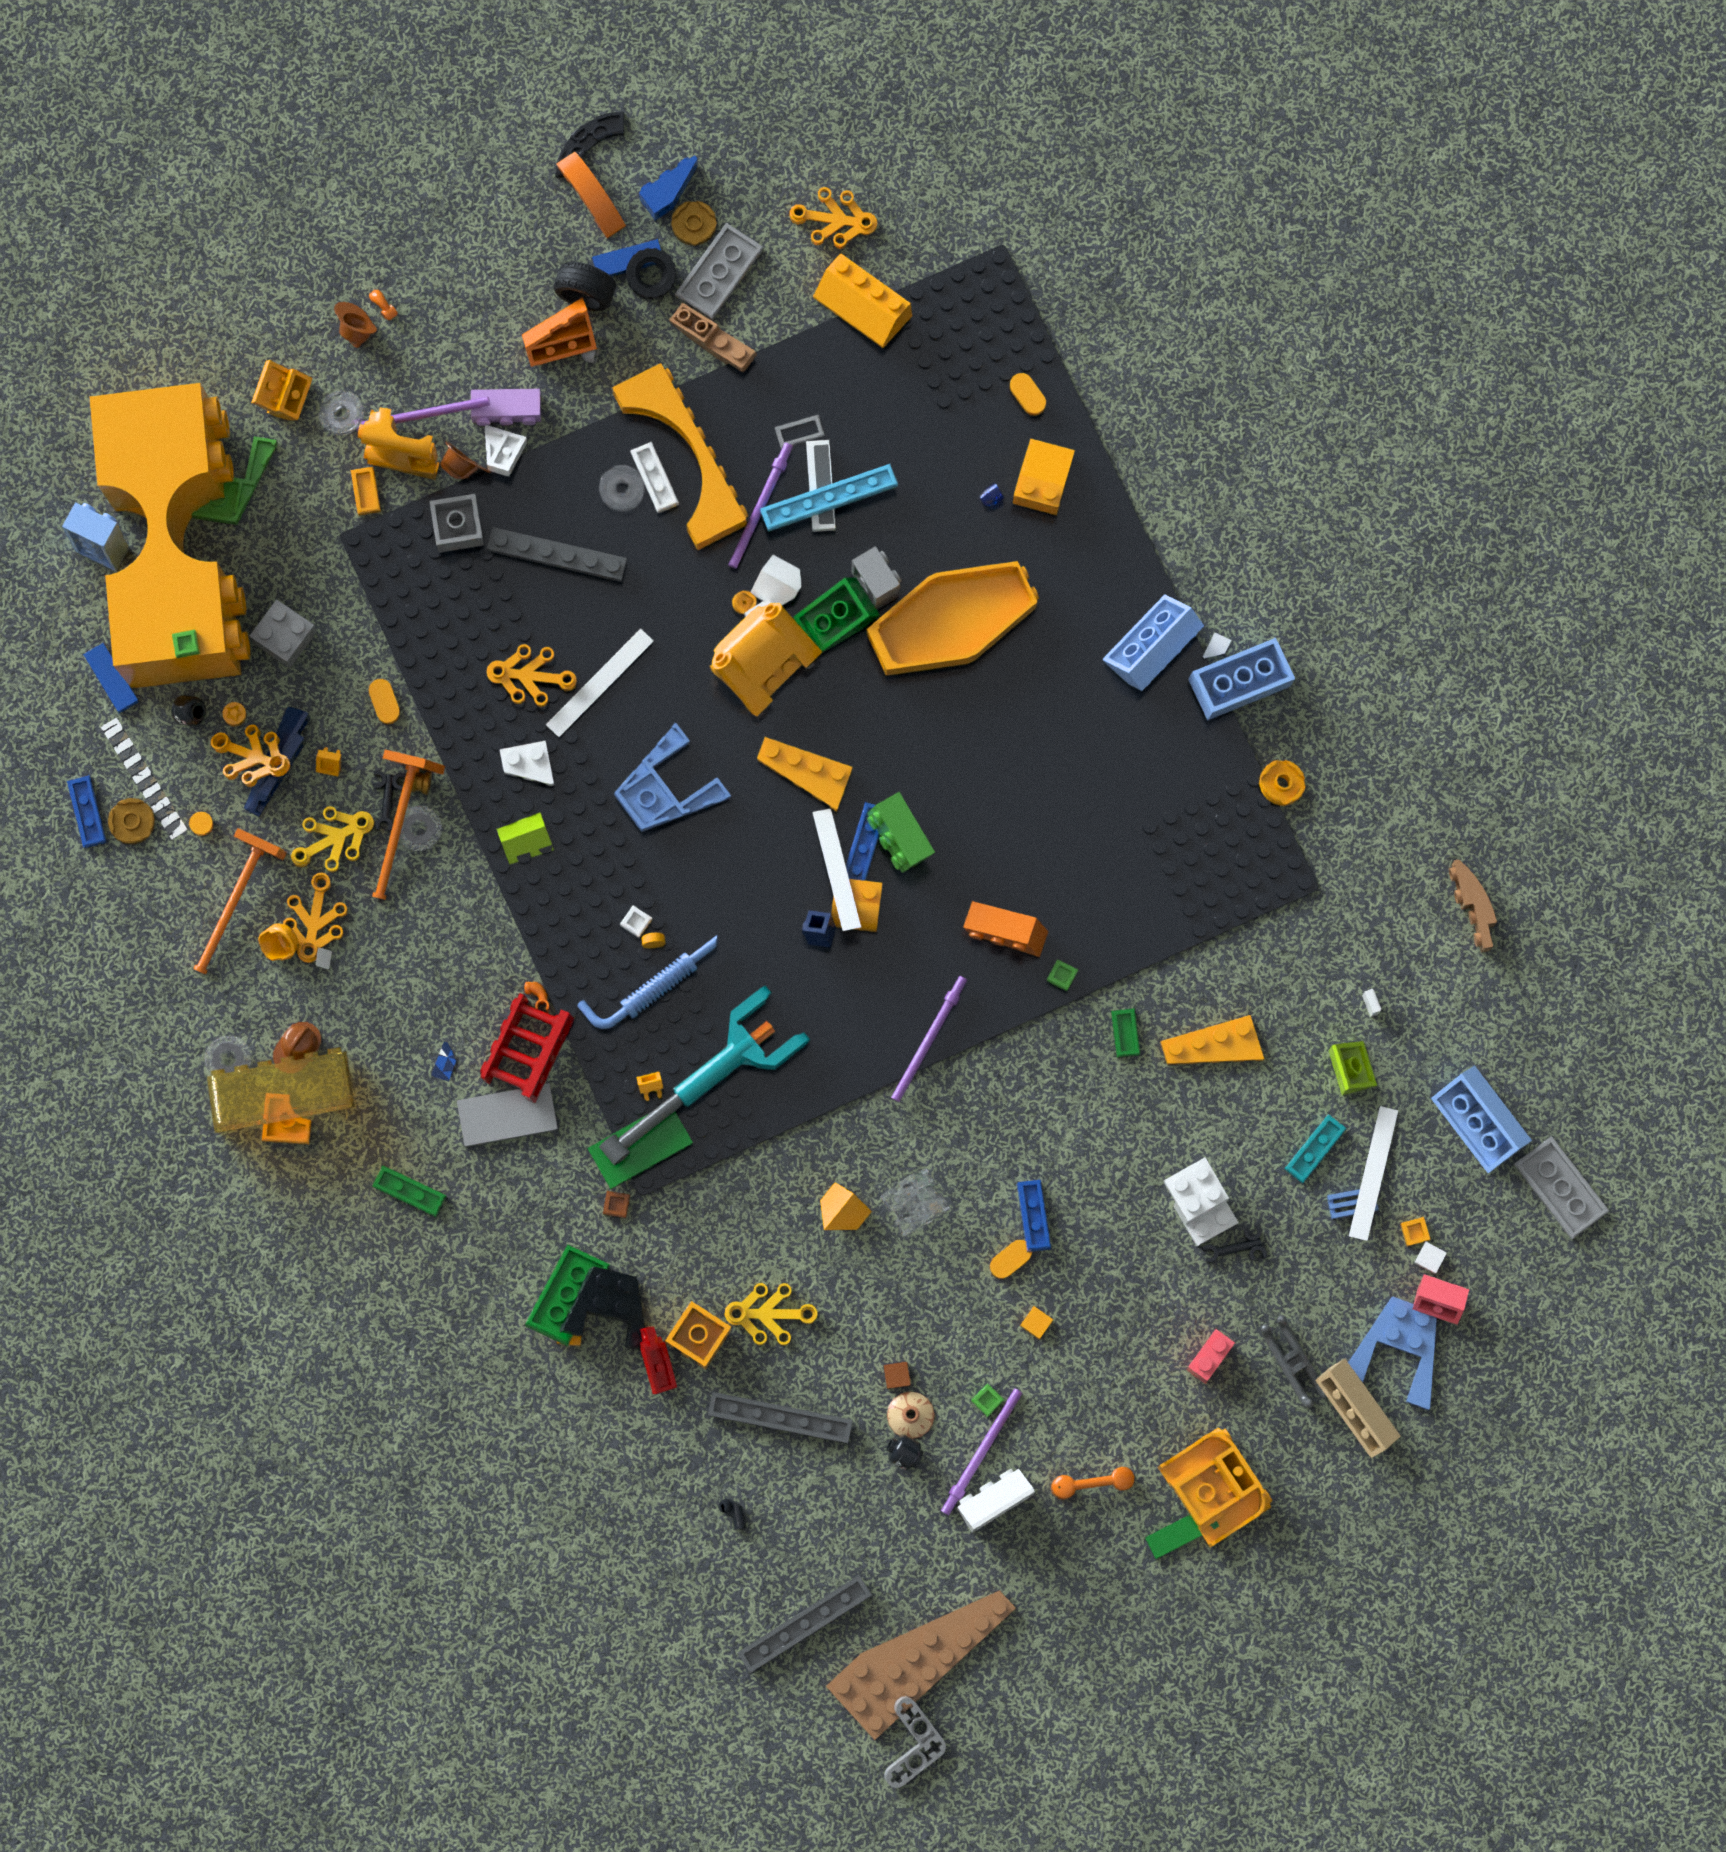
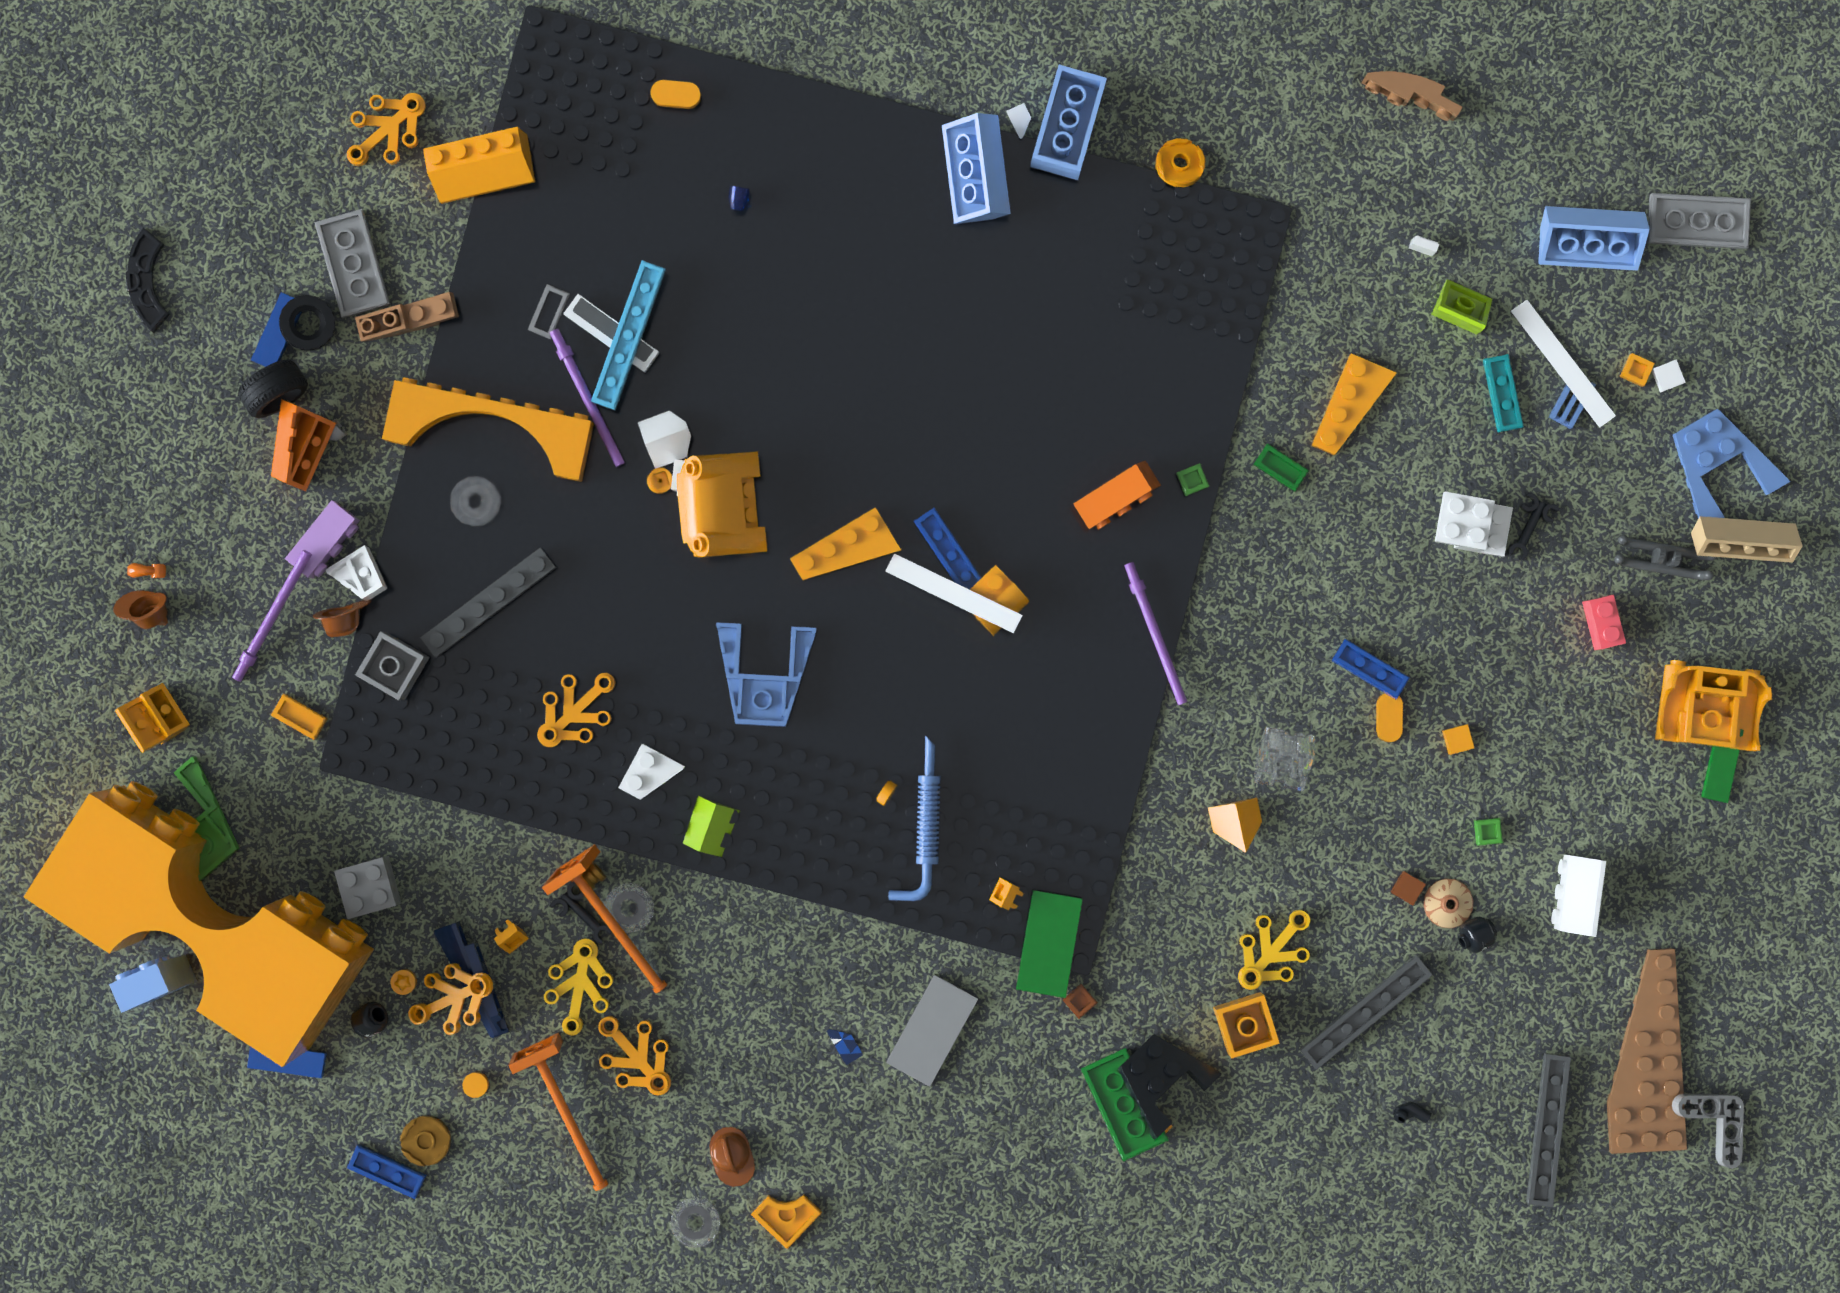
camera: 45 degrees left, 10 degrees up
sticker [101,718,187,839] -> none
bright green tile [172,630,200,658] -> none
clear yellow windscreen [207,1047,357,1133] -> none
light orange hair [258,923,298,961] -> none
white sticker [316,948,332,969] -> none
clear tile [318,390,364,435] -> none
light orange piece [358,407,439,480] -> none
light orange tile [369,679,400,724] -> none
green tile [372,1165,447,1217] -> none
red fence [480,993,575,1103] -> none
orange arm [524,981,550,1013] -> none
white sticker [546,629,653,737] -> none
orange slope [556,152,626,239] -> none
teal piece [599,986,810,1166] -> none
white tile [620,906,653,939] -> none
white tile [630,442,679,513] -> none
blue slope [639,155,698,221] -> none
red hinge [640,1326,677,1394] -> none
pearl gold tile [671,201,717,246] -> none
green slope [793,577,880,654] -> none
dark blue brick [802,910,836,948] -> none
light grey brick [851,546,901,610] -> none
light orange container [867,561,1039,676] -> none
bright green brick [867,792,935,873] -> none
medium lavender bar [941,1388,1023,1516] -> none
light orange slope [1013,439,1075,515] -> none
orange piece [1051,1467,1135,1500] -> none
coral brick [1412,1274,1469,1325] -> none

